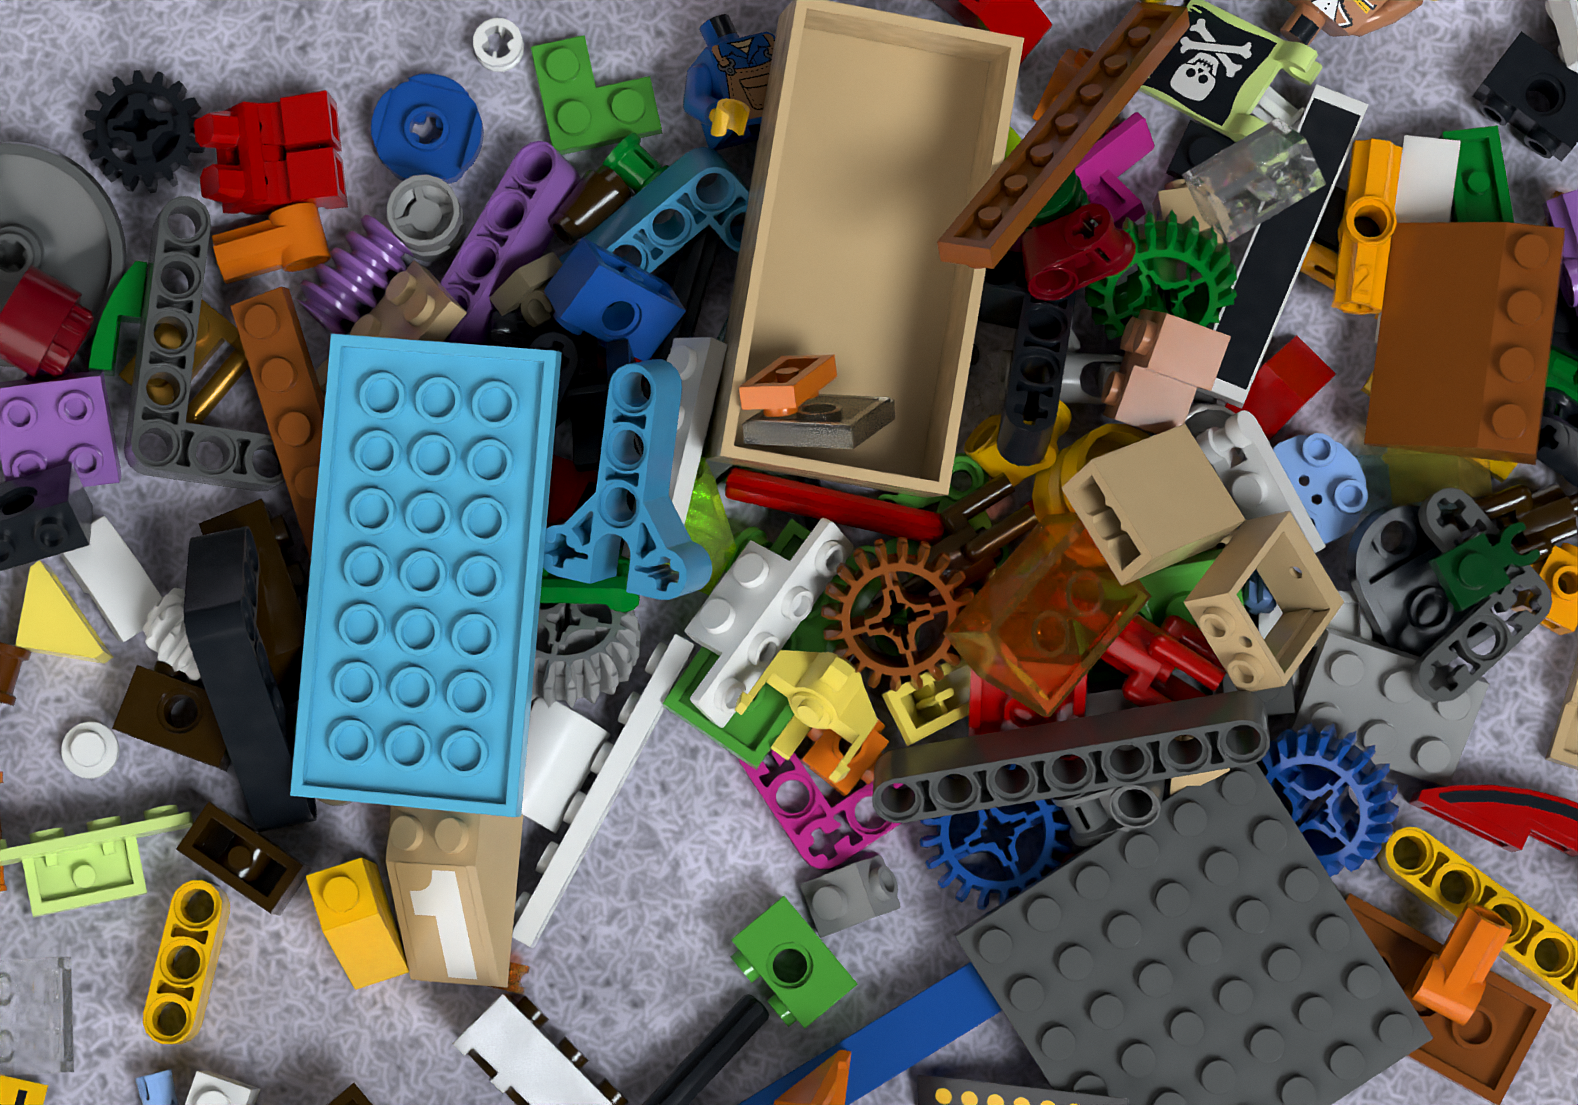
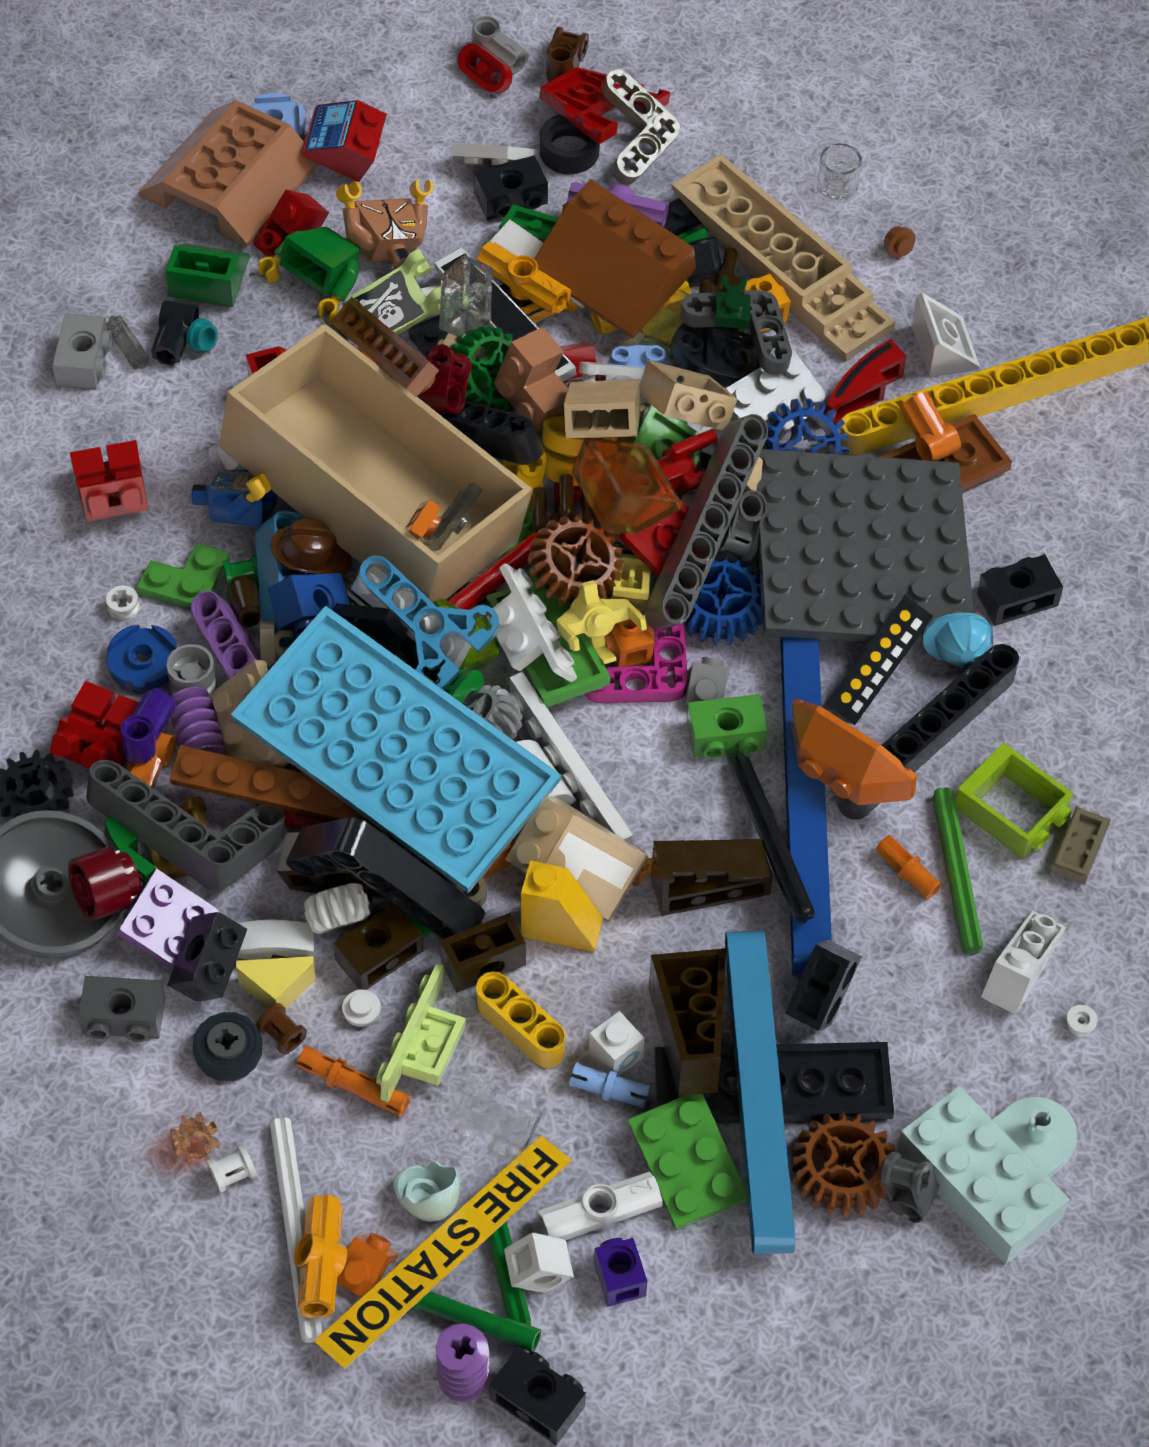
camera: 60 degrees left, 25 degrees down
none -> dark purple piece [121,688,176,764]
none -> reddish brown piece [271,518,352,576]

